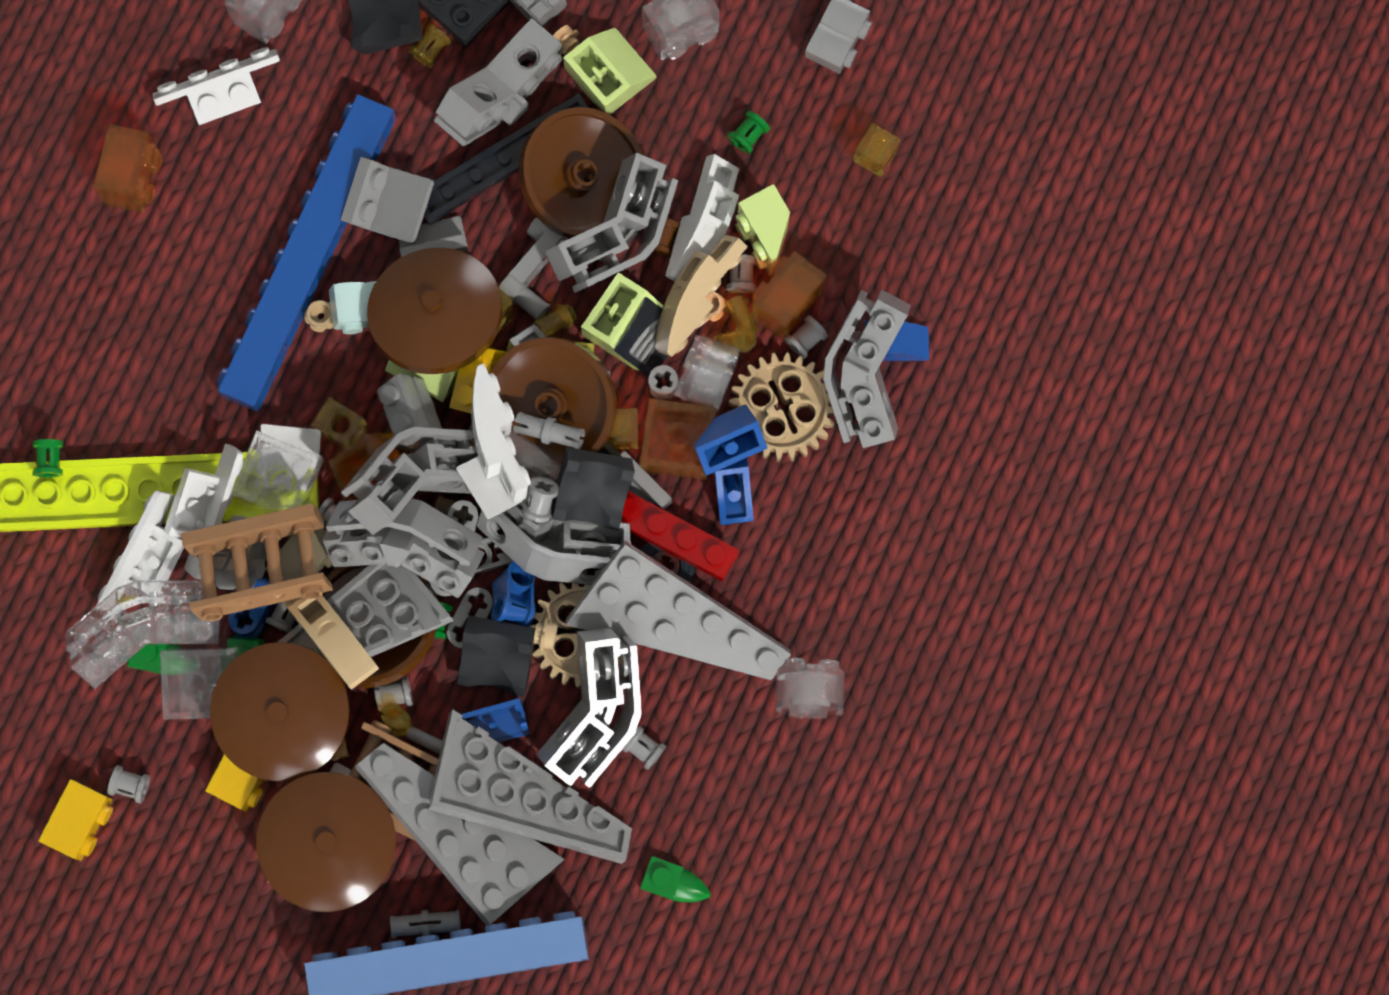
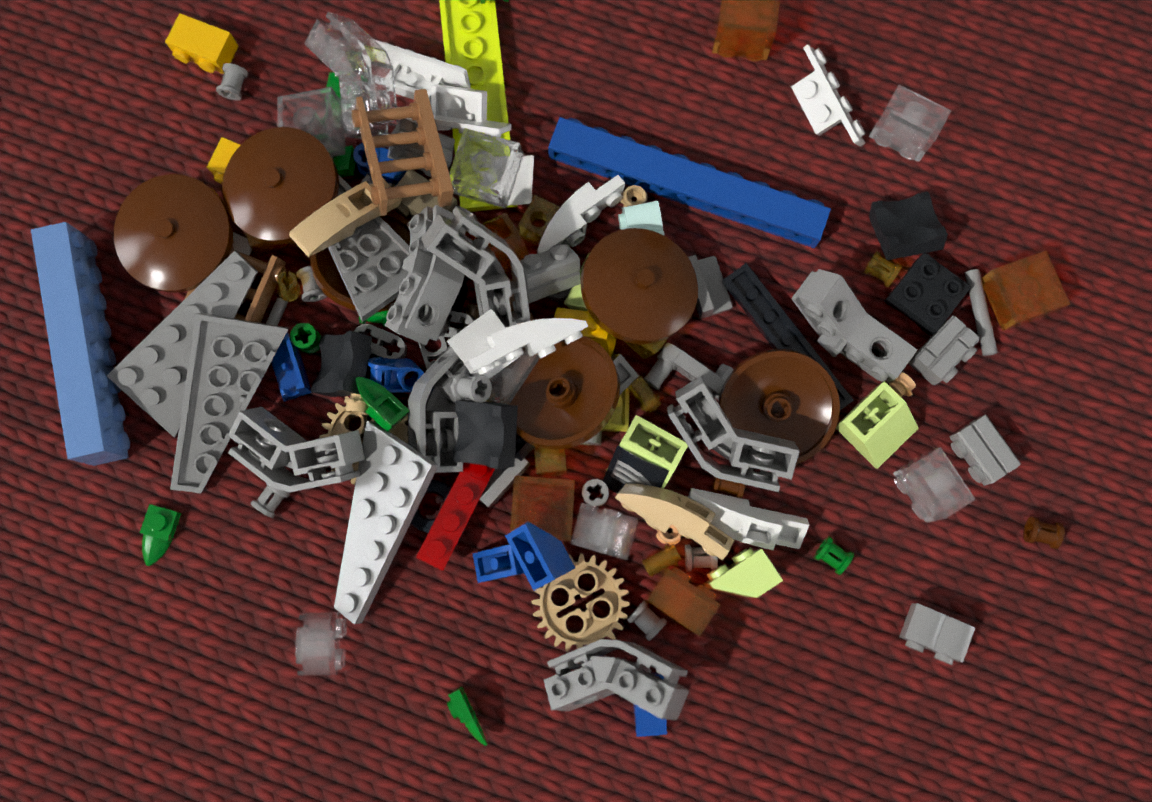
camera: 90 degrees right, 0 degrees up
light grey bracket [341,157,434,244] -> none
light grey pin [390,910,461,938] -> none
light grey pin [513,412,585,449] -> none
clear yellow pin [713,326,756,354] -> none
clear yellow brick [853,123,901,177] -> none
none -> green bush [290,323,321,354]
none -> green plate [356,377,410,432]
none -> green plate [447,687,488,746]
none -> white slope [537,175,625,254]

